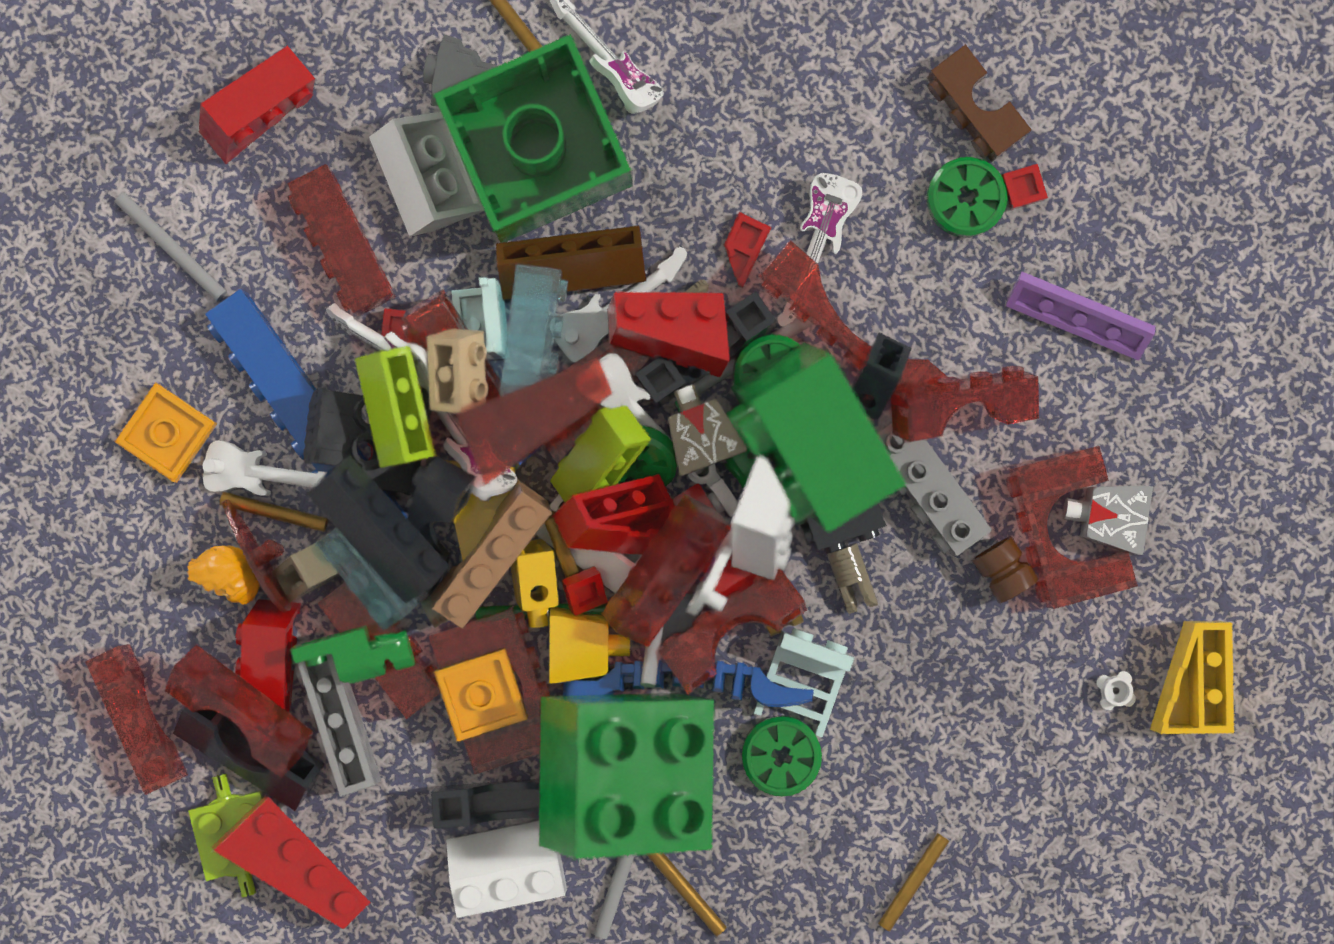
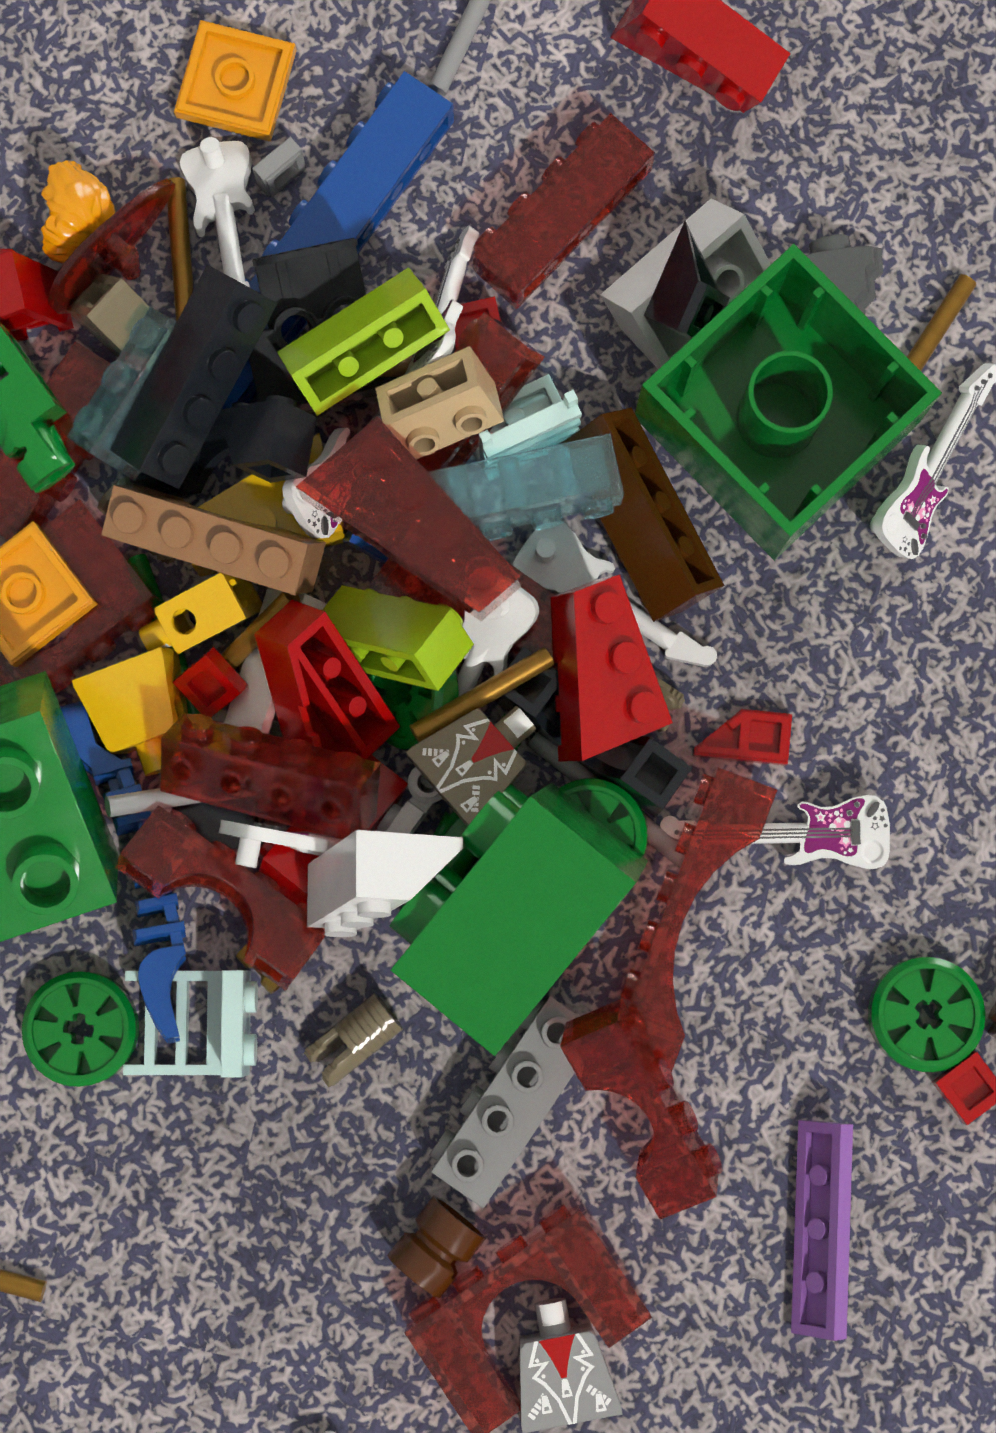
camera: 70 degrees right, 5 degrees down
black brick [800,503,887,554] -> none
black torso [851,332,912,420] -> none
none -> light grey tile [252,136,306,197]
none -> pearl gold bar [409,647,554,743]
none -> black slope [644,220,730,337]

